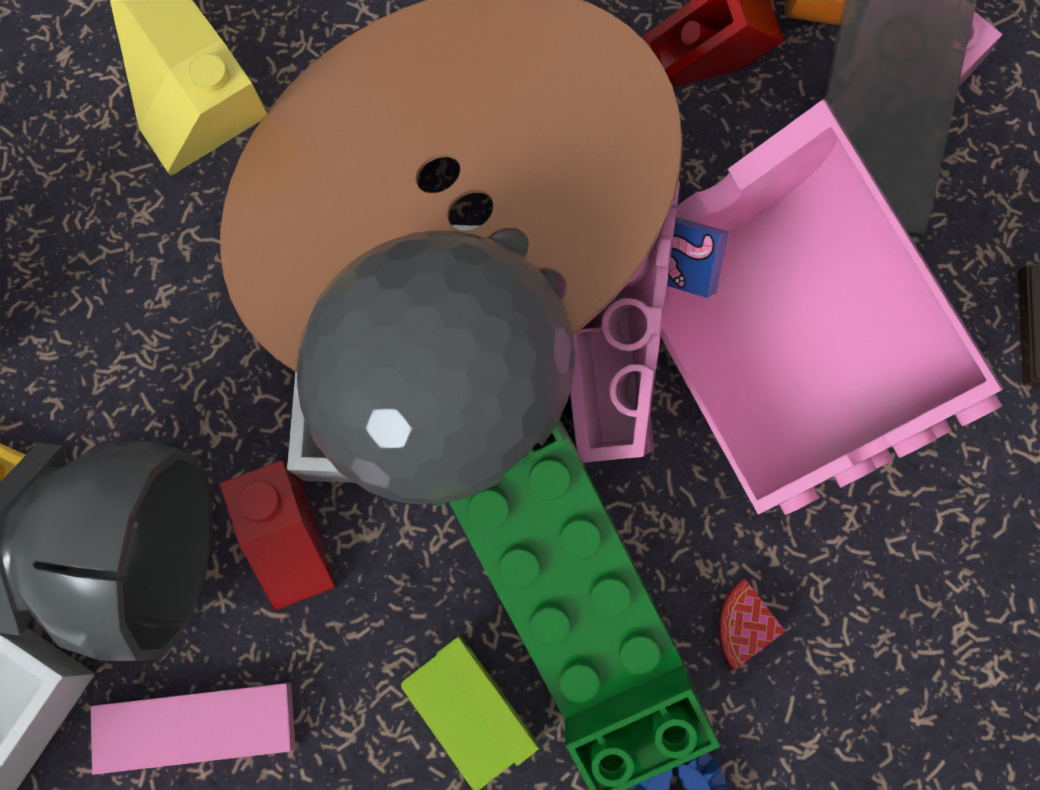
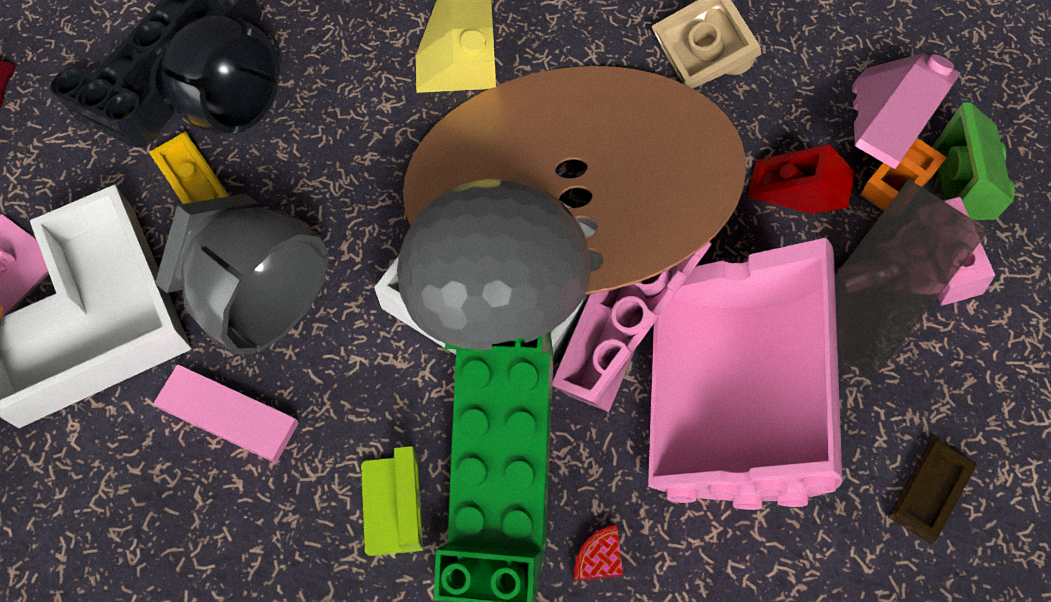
camera: 30 degrees right, 10 degrees down
red slope [219,460,337,610] -> none
blue tile [667,217,729,298] -> none

